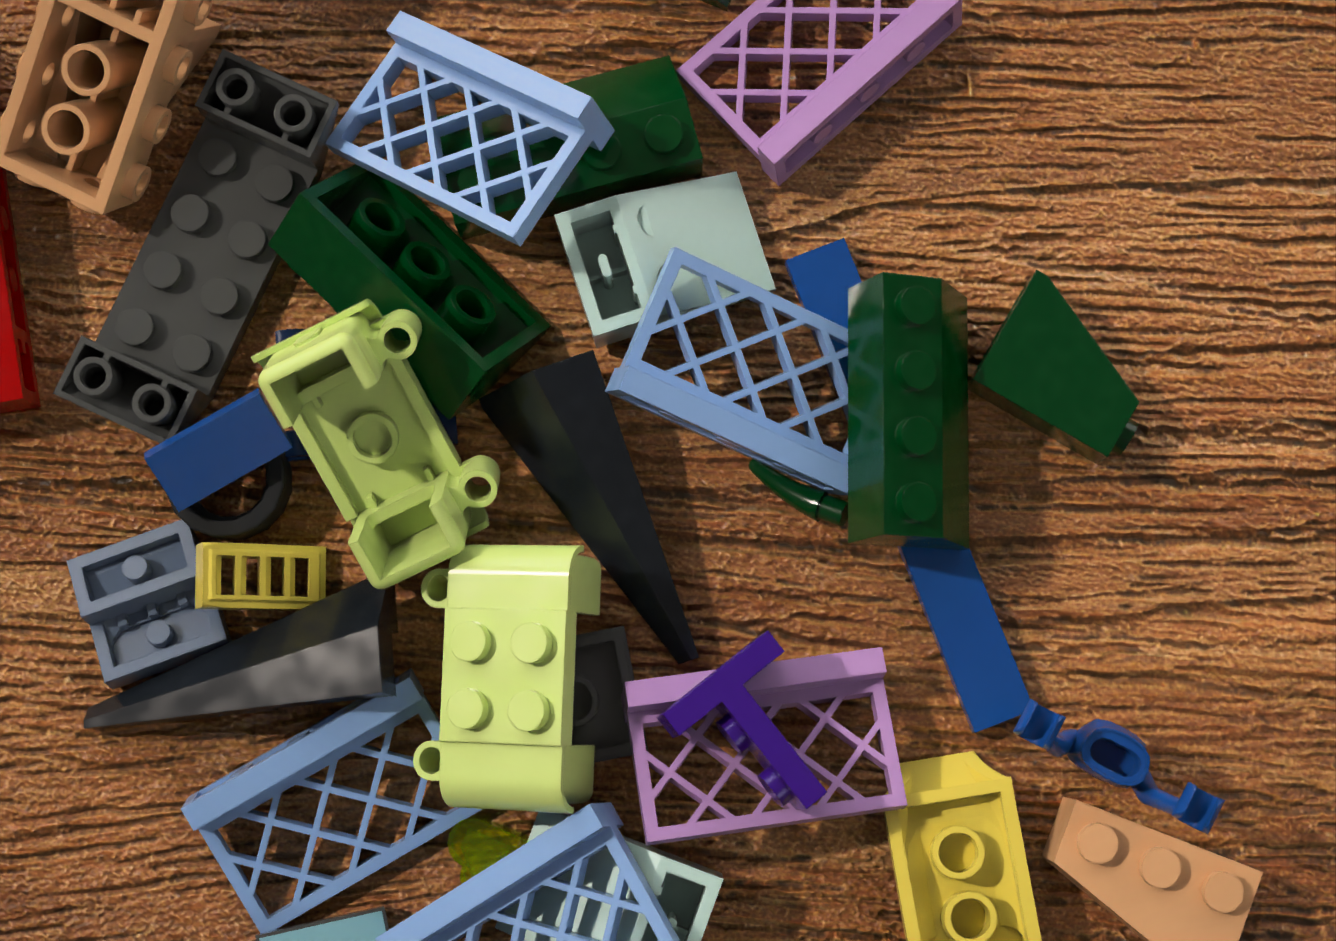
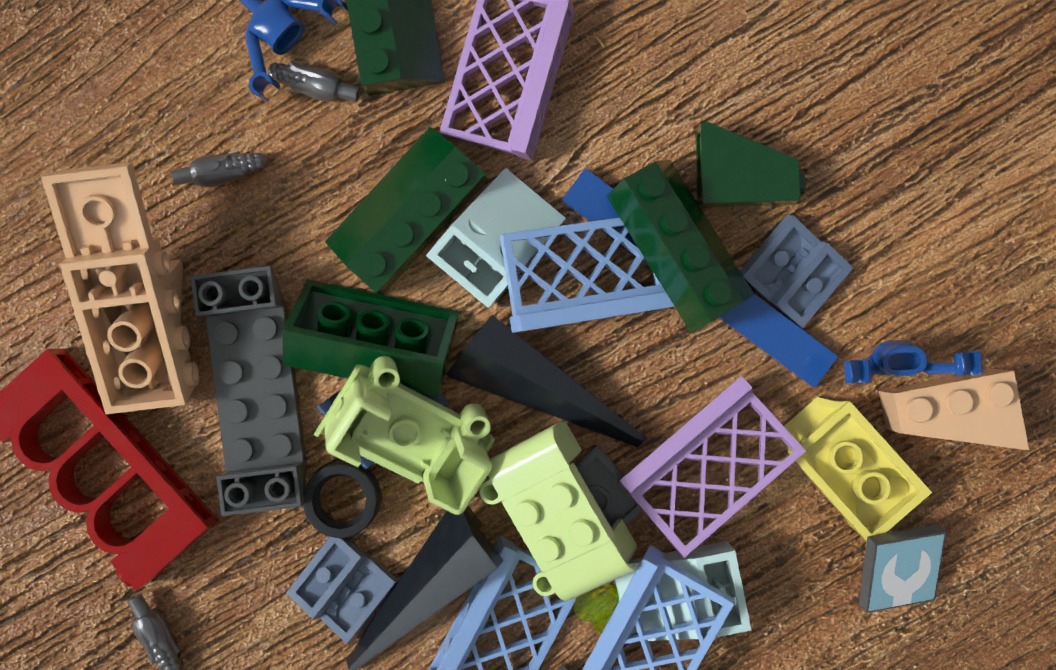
camera: 30 degrees left, 5 degrees up
blue tile [144,388,293,512] -> none
light yellow slope [195,542,326,610] -> none
light blue fence [325,11,615,247] -> none
dark purple bracket [656,630,827,810] -> none
dark green helmet [748,459,848,527] -> none
none -> sand blue slope [740,215,853,328]

